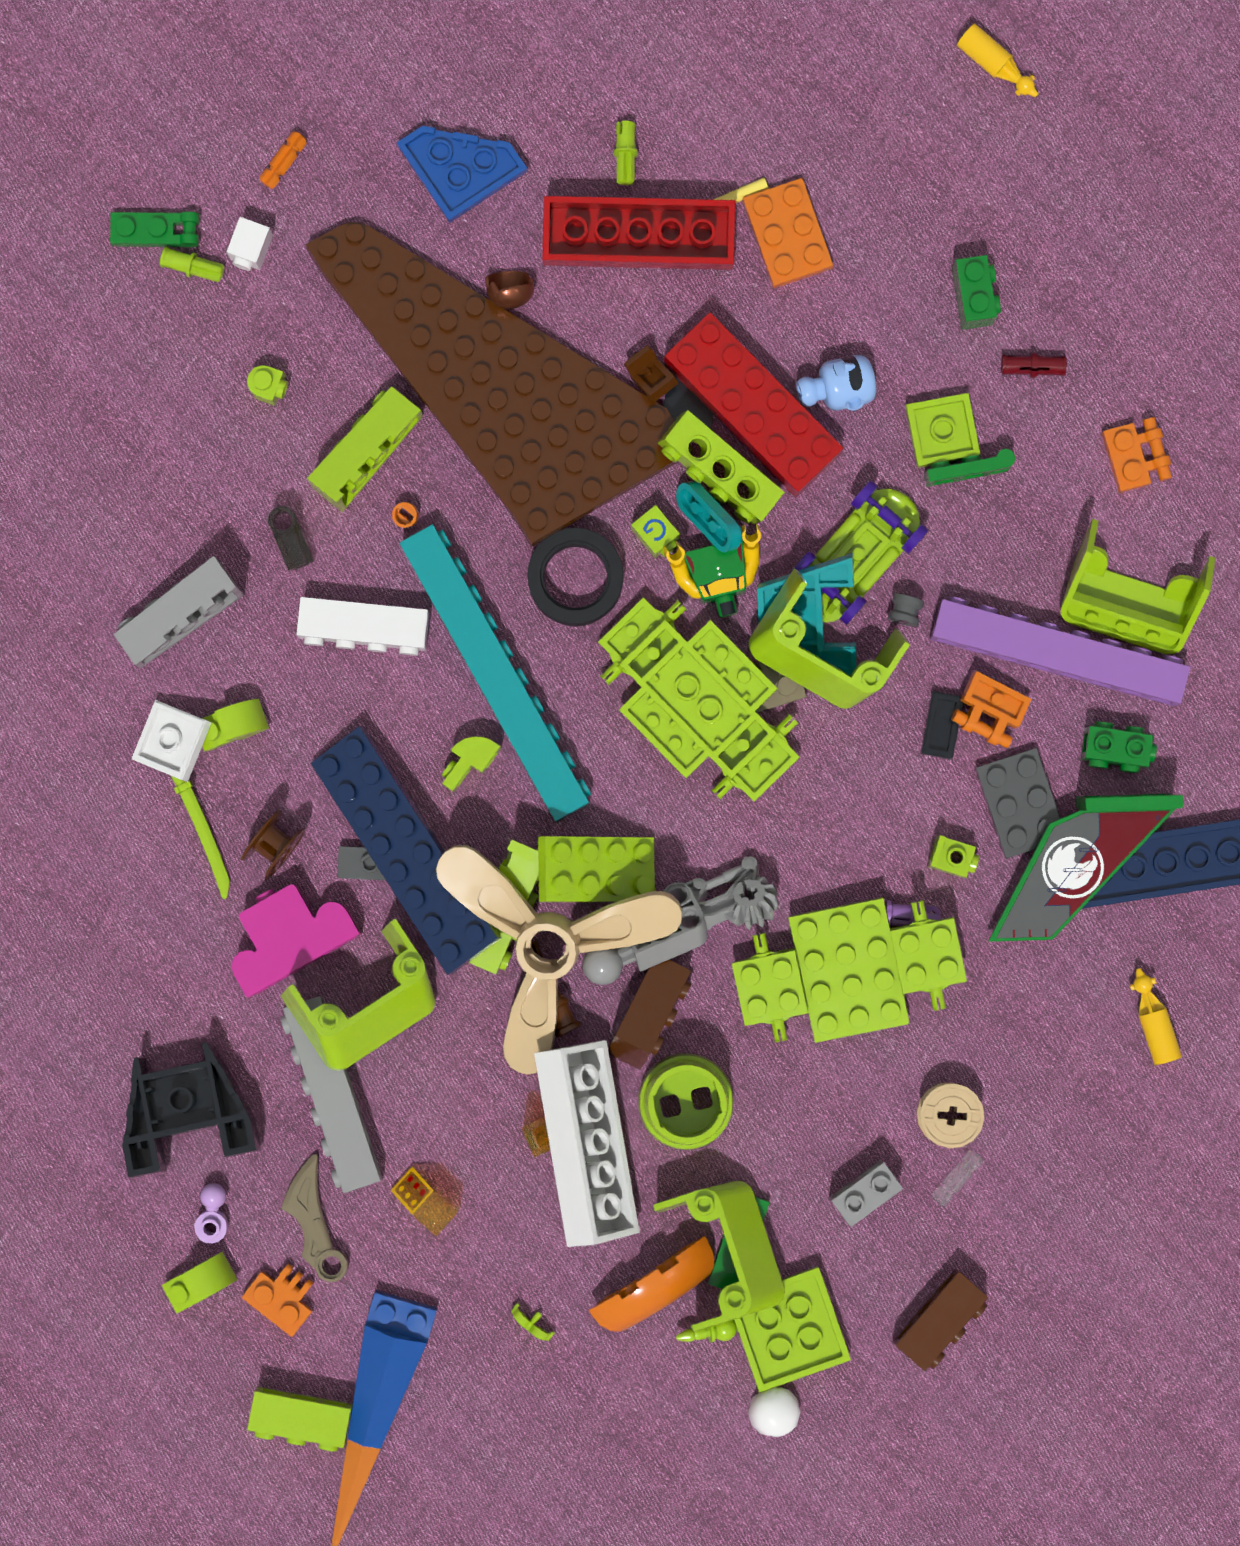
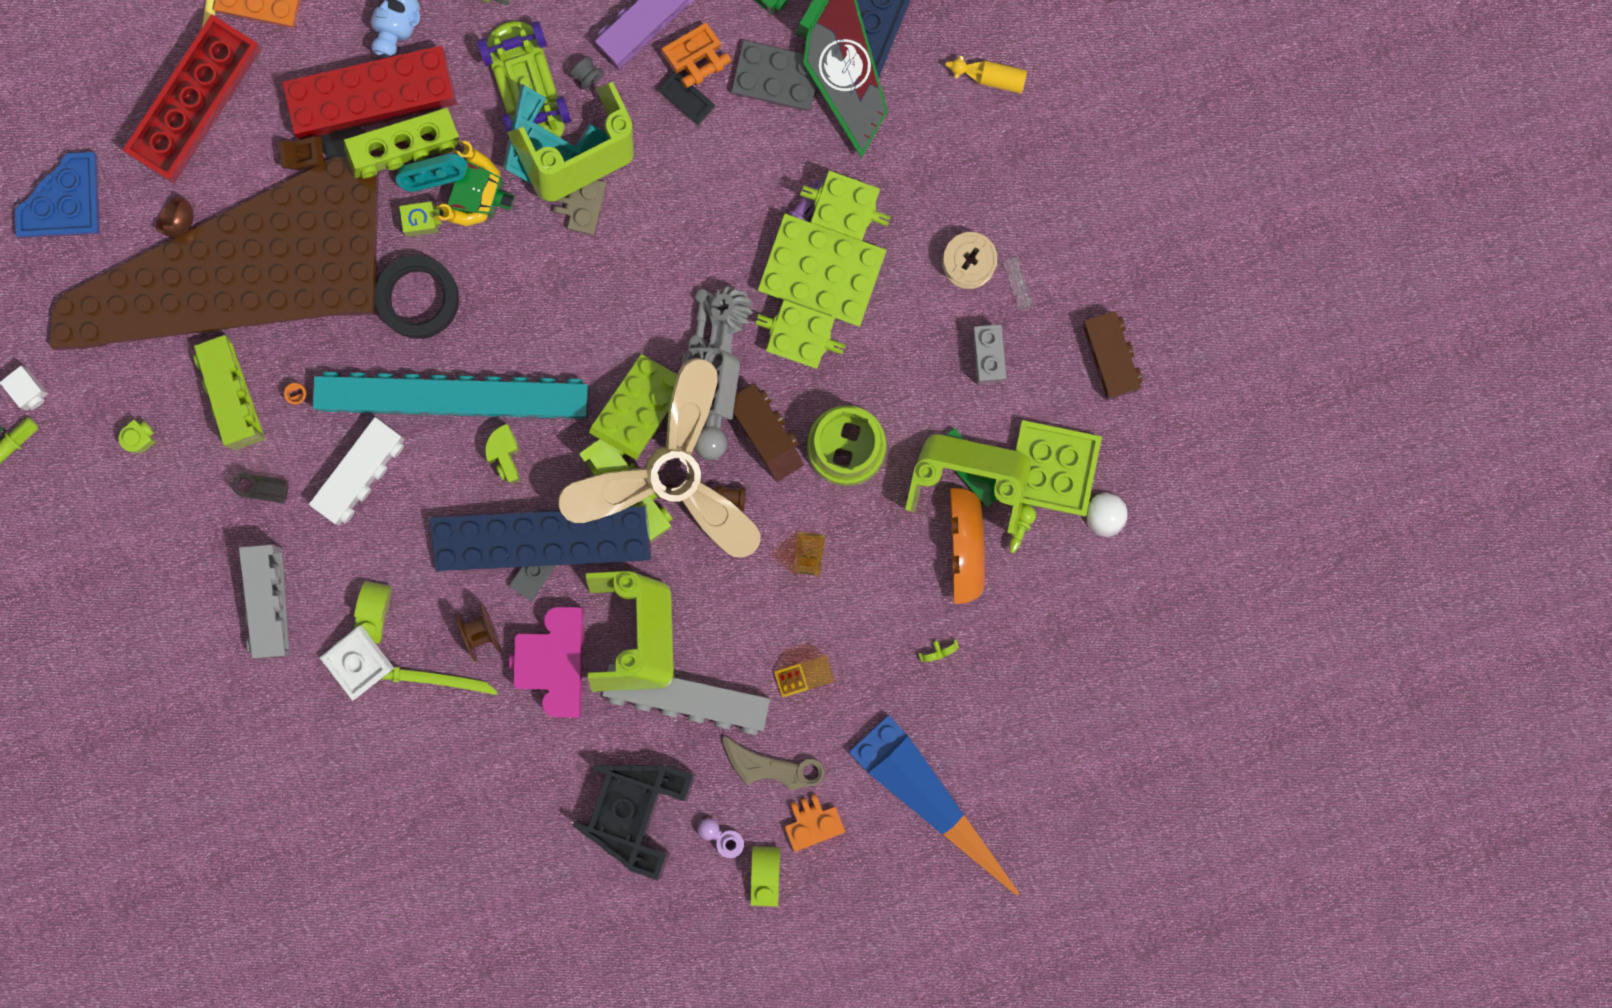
camera: 60 degrees left, 0 degrees up
lime brick [247,1387,353,1451] -> none
white brick [534,1040,640,1247] -> none
lime piece [598,597,800,802] -> none
lime axle [613,121,638,186] -> none
lime brick [927,835,979,878] -> none

